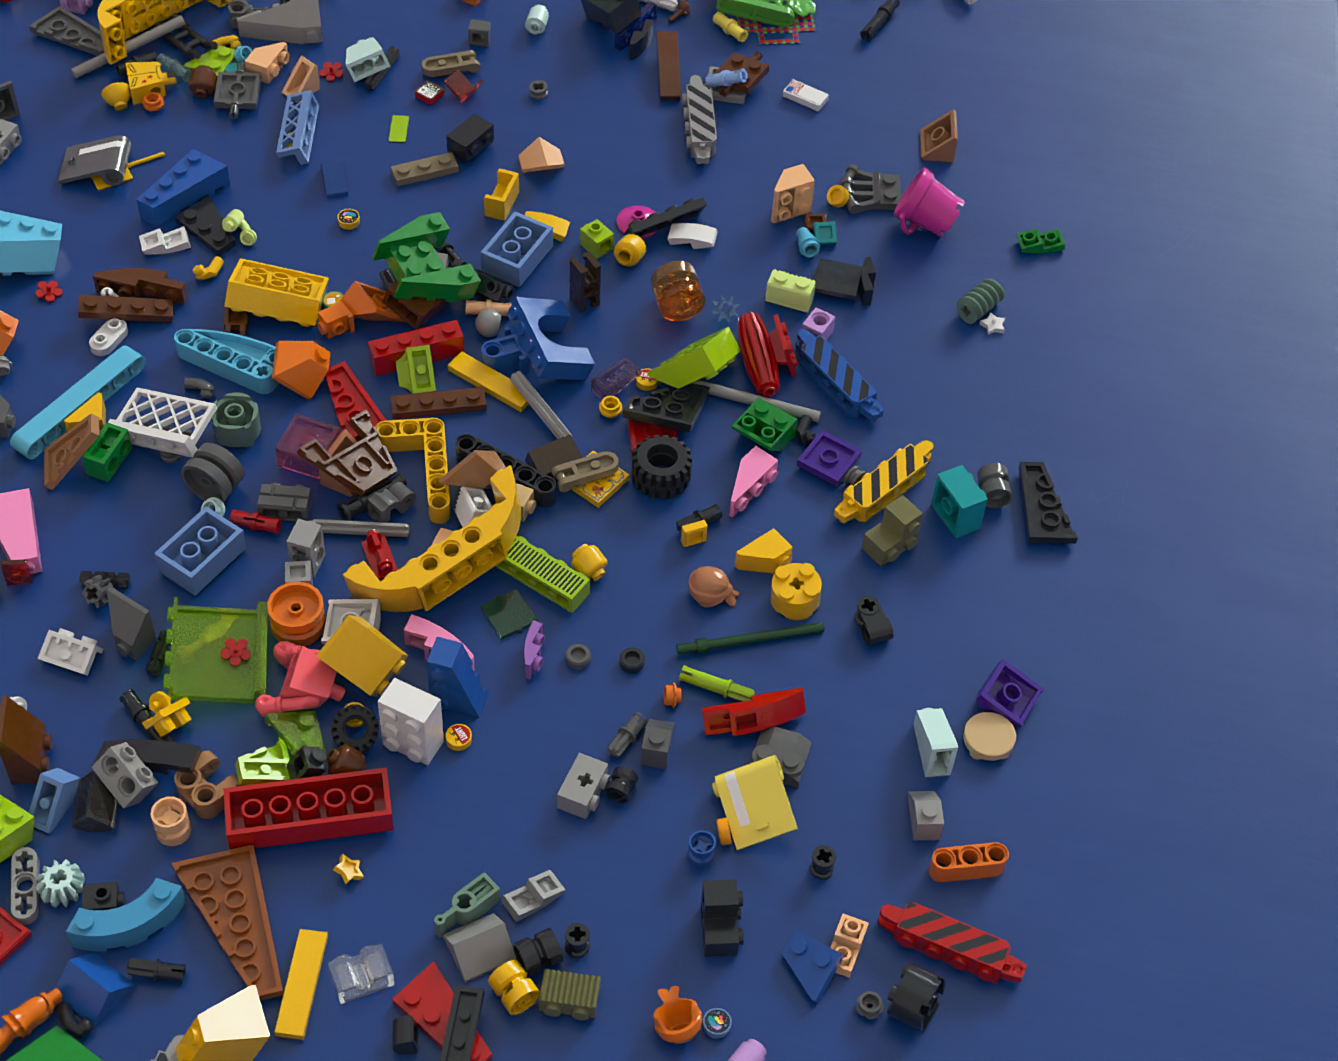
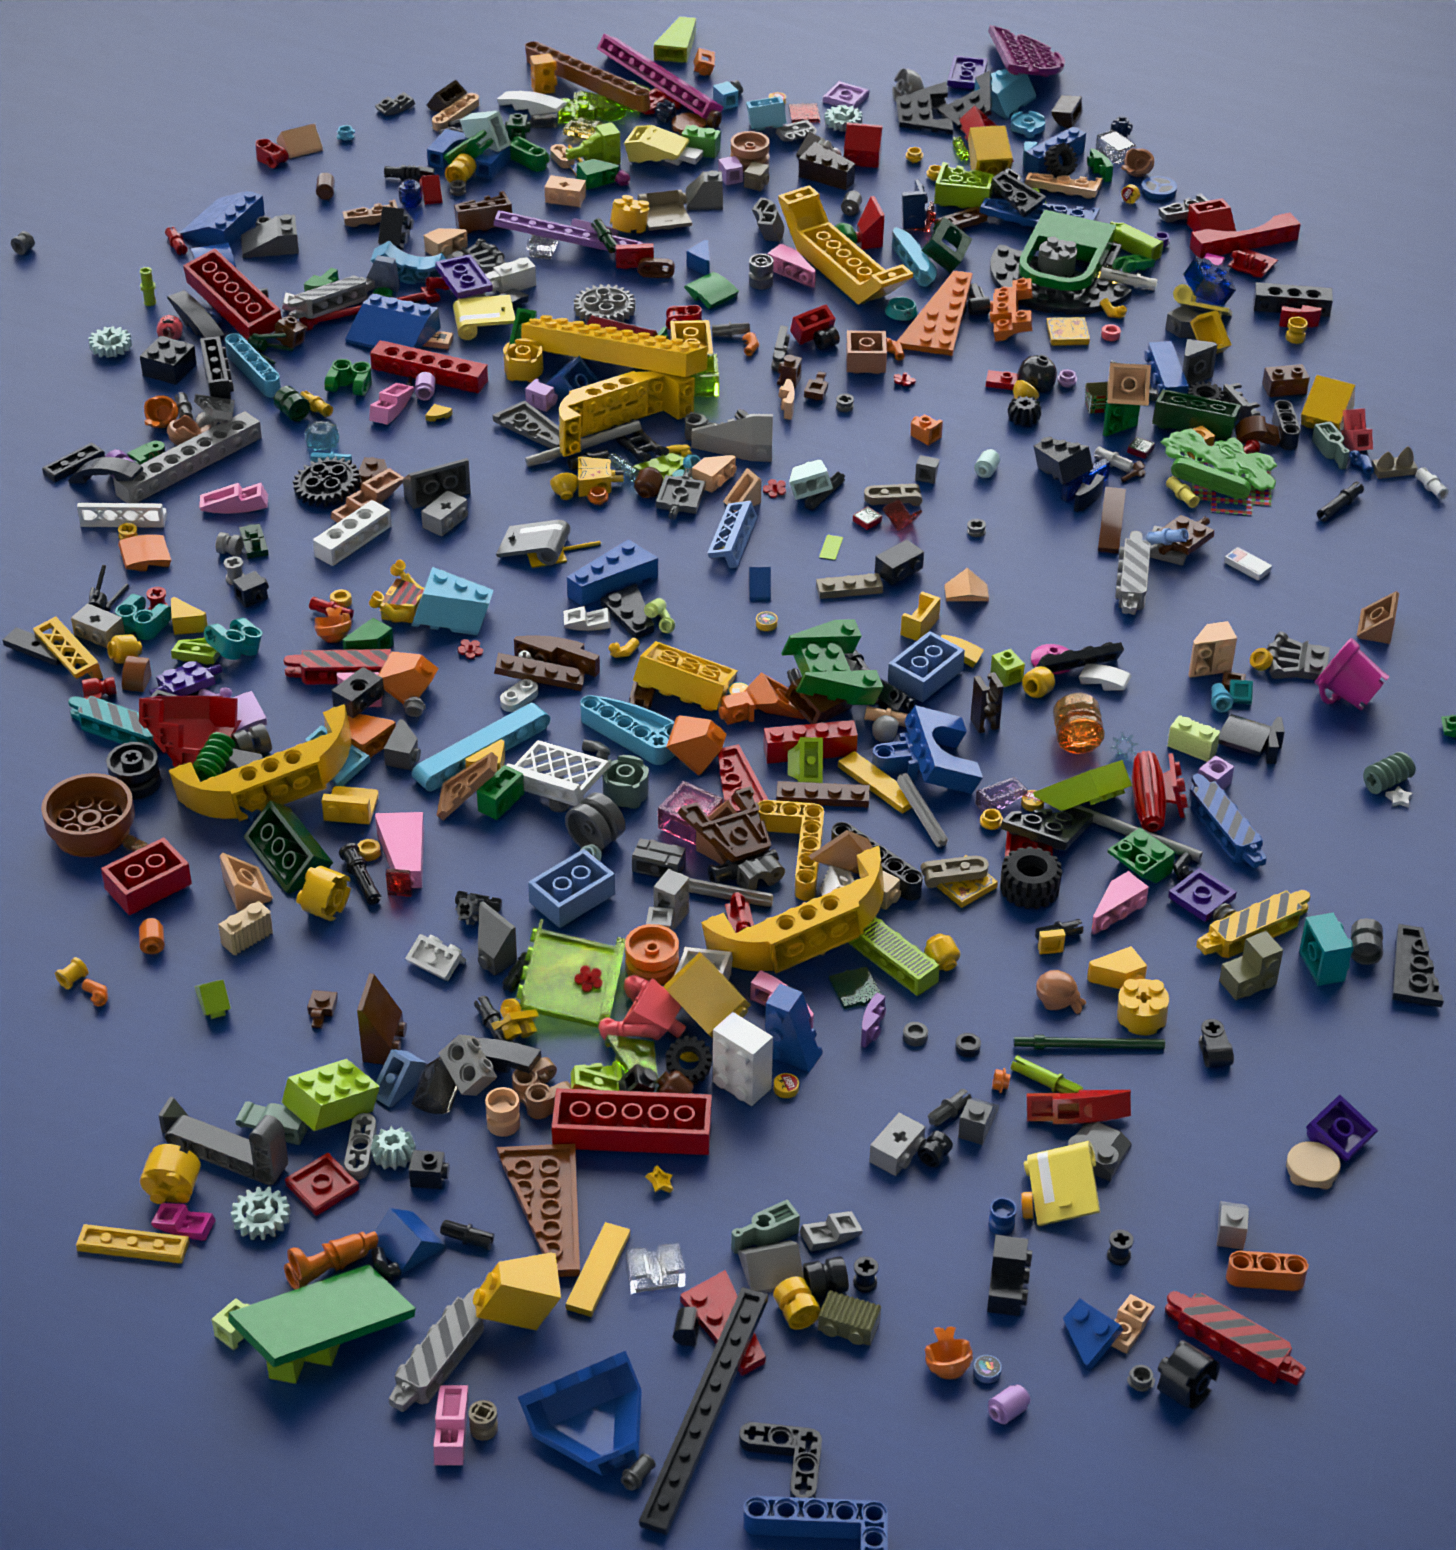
camera: 15 degrees right, 10 degrees down
dark azure brick [66,878,186,952] -> none
red pin [230,509,282,534] -> none
dark brown brick [525,434,583,475] -> none
light aqua slope [913,708,958,777] -> none

